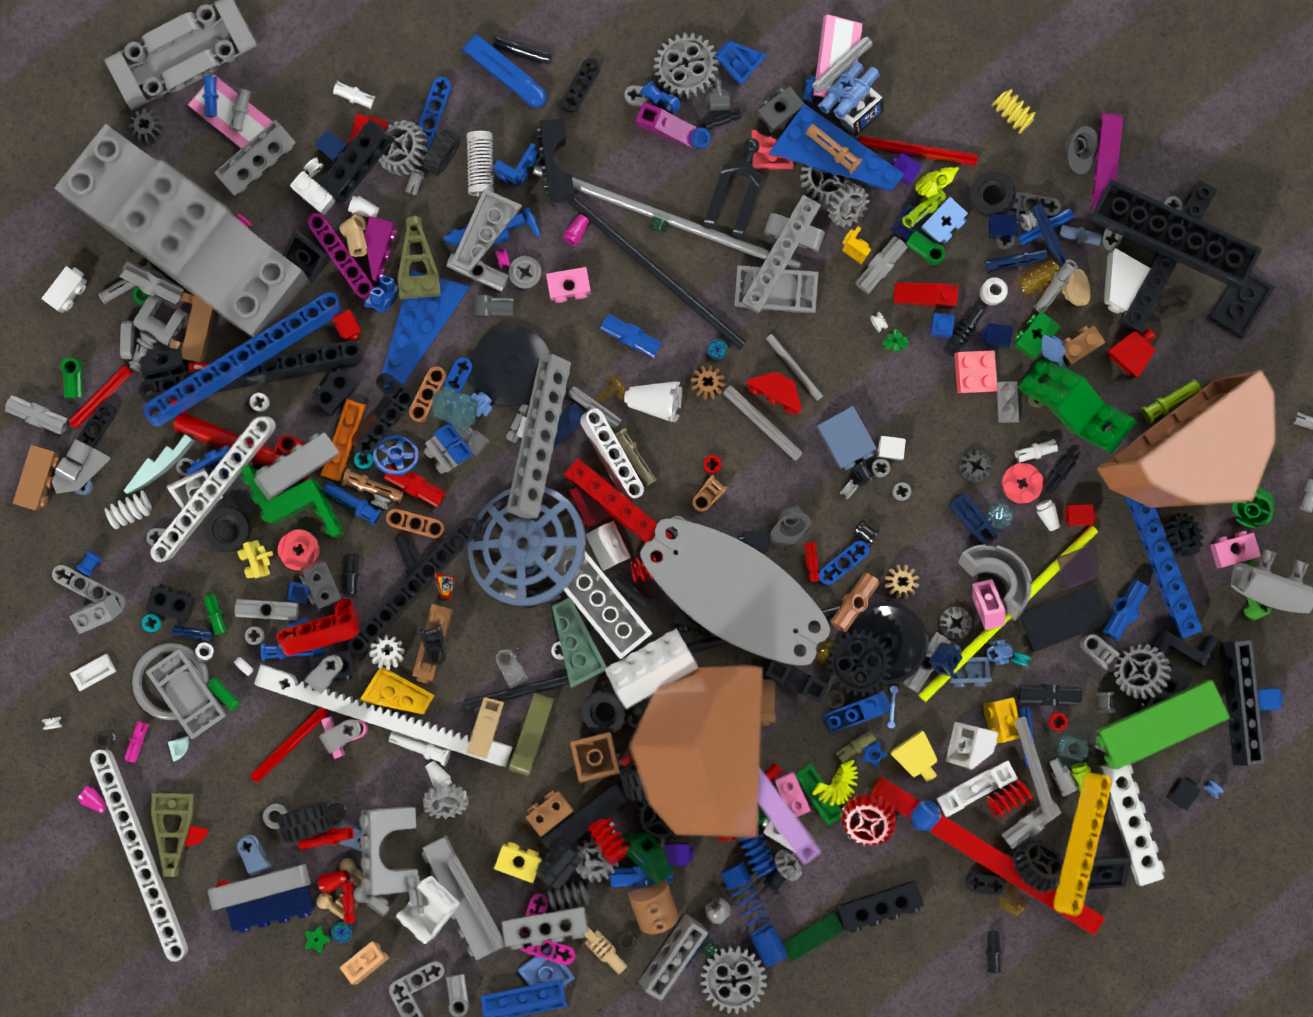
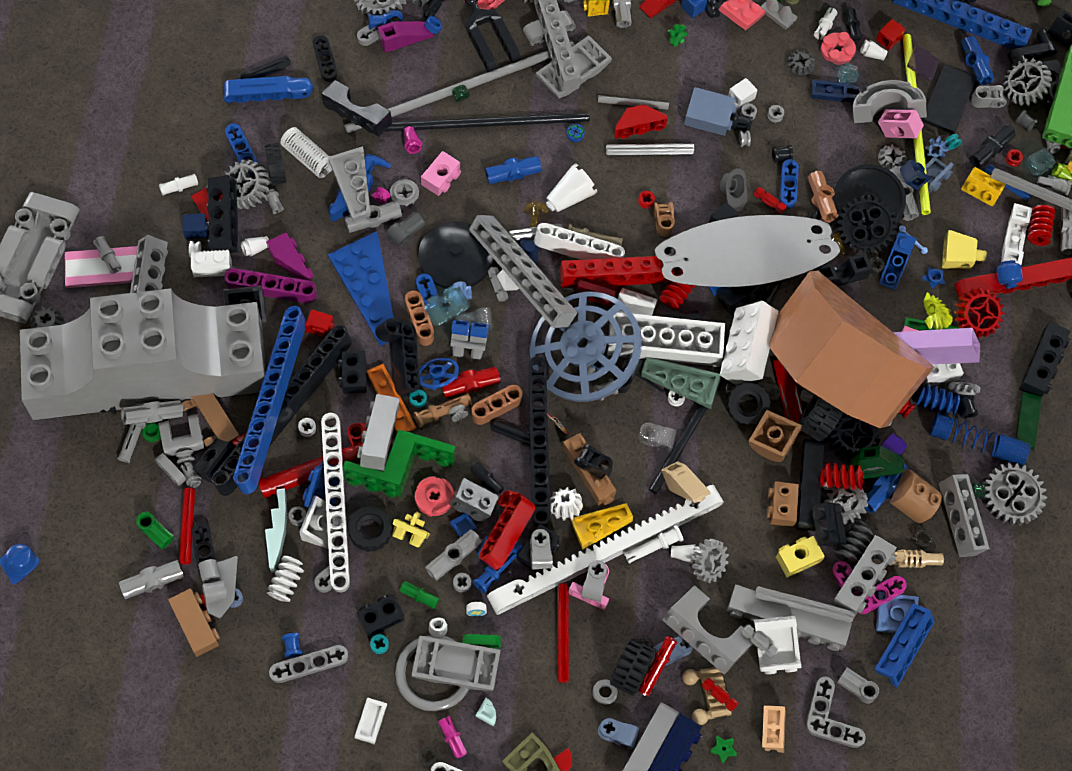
camera: 50 degrees left, 20 degrees down
white brick [41,266,87,313] -> none
light grey brick [69,594,123,634] -> none
dark blue axle [172,625,213,642] -> none
blue axle [202,76,219,118] -> none
red cone [318,869,350,893] -> none
blue pin [323,481,383,526] -> none
tile [331,921,353,943] -> none
tan piece [339,214,367,257] -> none
light grey plate [354,886,389,917] -> none
blue hips [365,275,399,313] -> none
olive plate [398,216,441,300] -> none
blue bracket [493,143,538,187] -> none
olive beam [509,693,554,777] -> none
medium nougat gear [691,365,725,400] -> none
light grey piece [705,898,731,924] -> none
olive pin [836,729,877,764] -> none
white bush [870,312,888,332] -> none
tan gear [885,565,919,599] -> none
white slope [946,722,998,769] -> none

